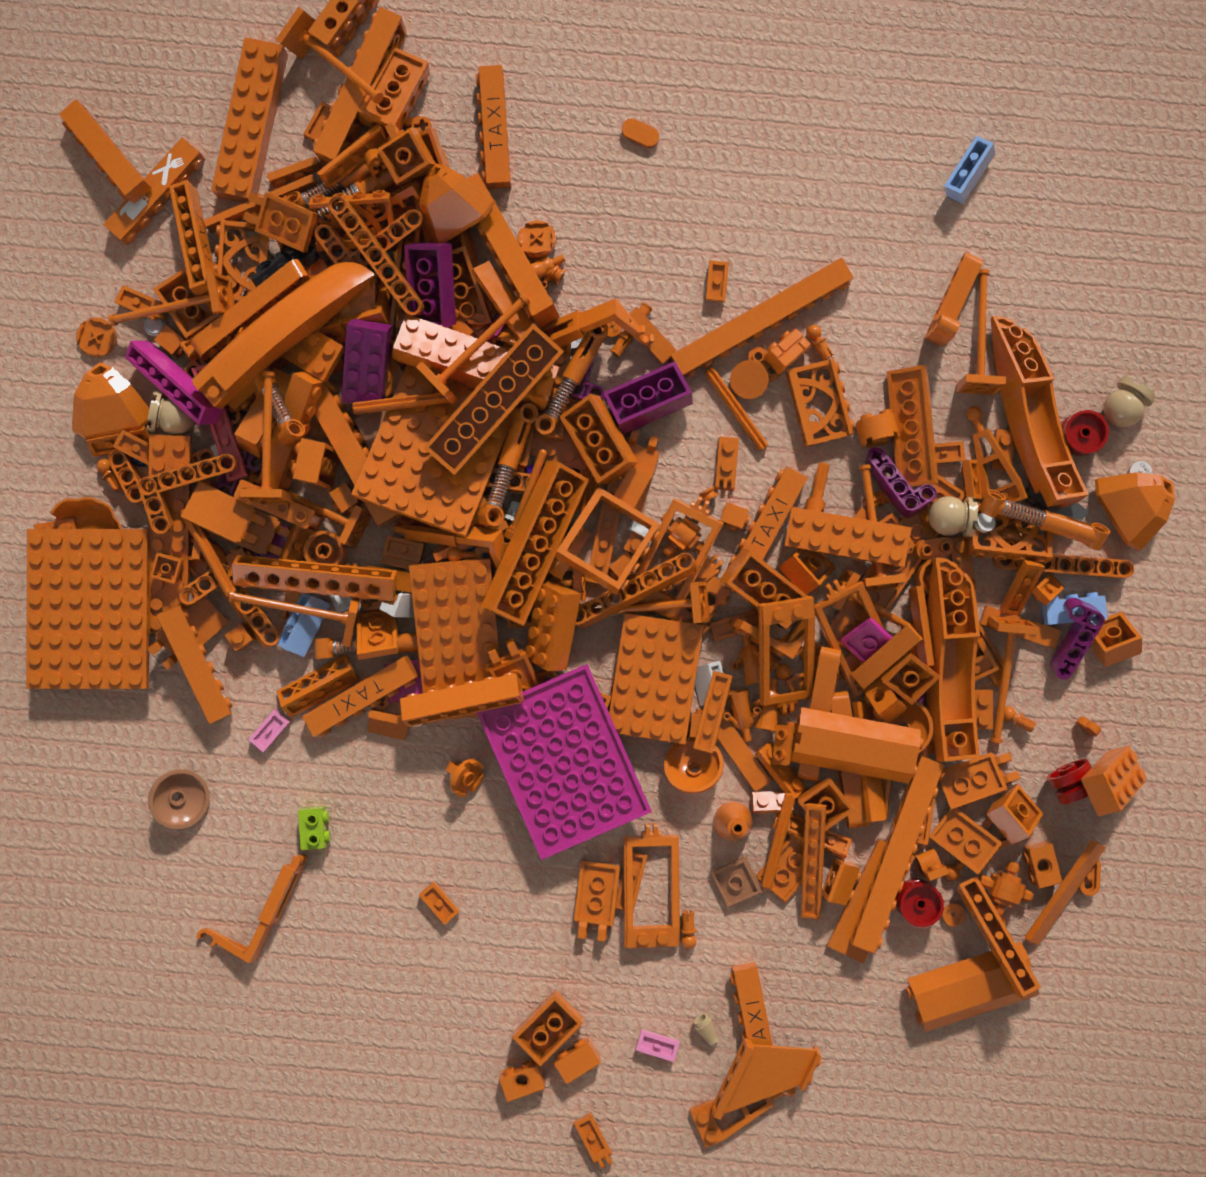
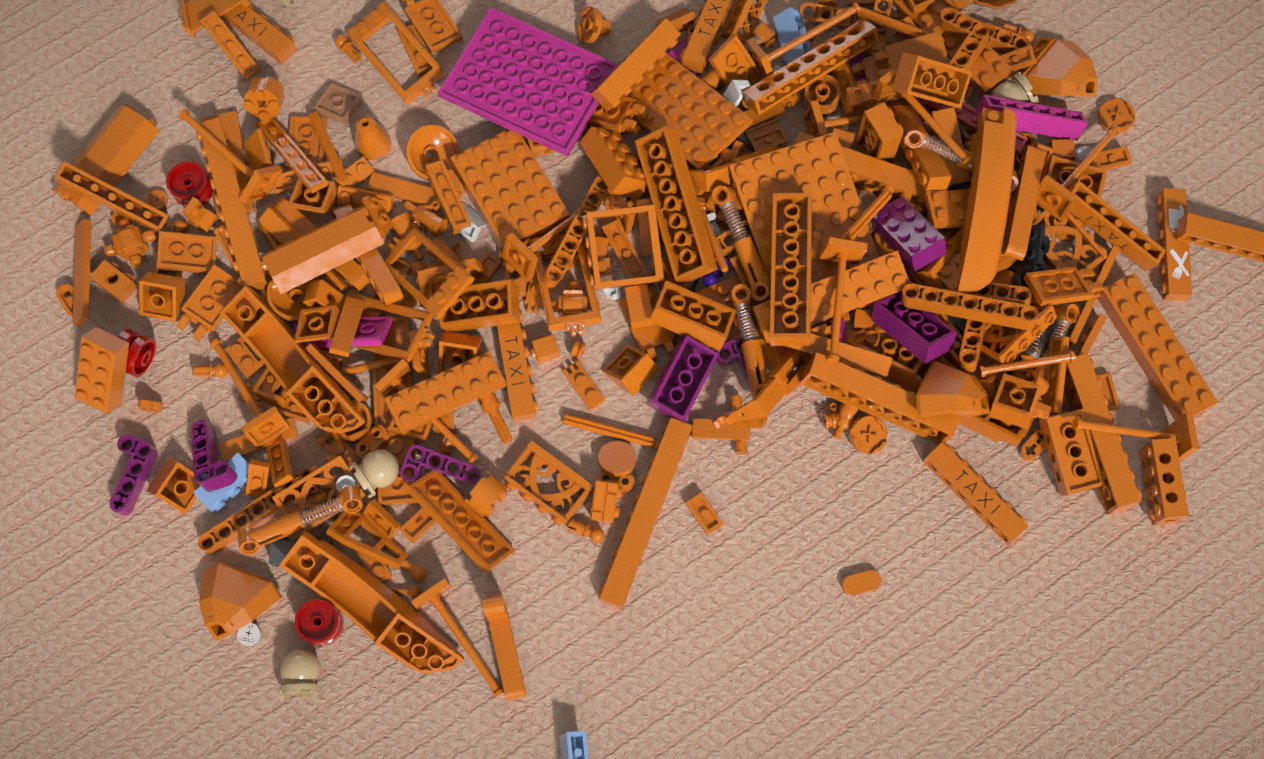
camera: 145 degrees right, 15 degrees down
none -> magenta beam [110,435,158,516]
none -> orange tile [178,109,283,204]
none -> orange tile [199,10,260,80]
none -> orange brick [243,76,285,121]
none -> orange hand [392,585,422,599]
none -> orange slope [602,344,659,396]
none -> orange brick [892,52,972,109]
none -> orange bar [979,351,1076,378]

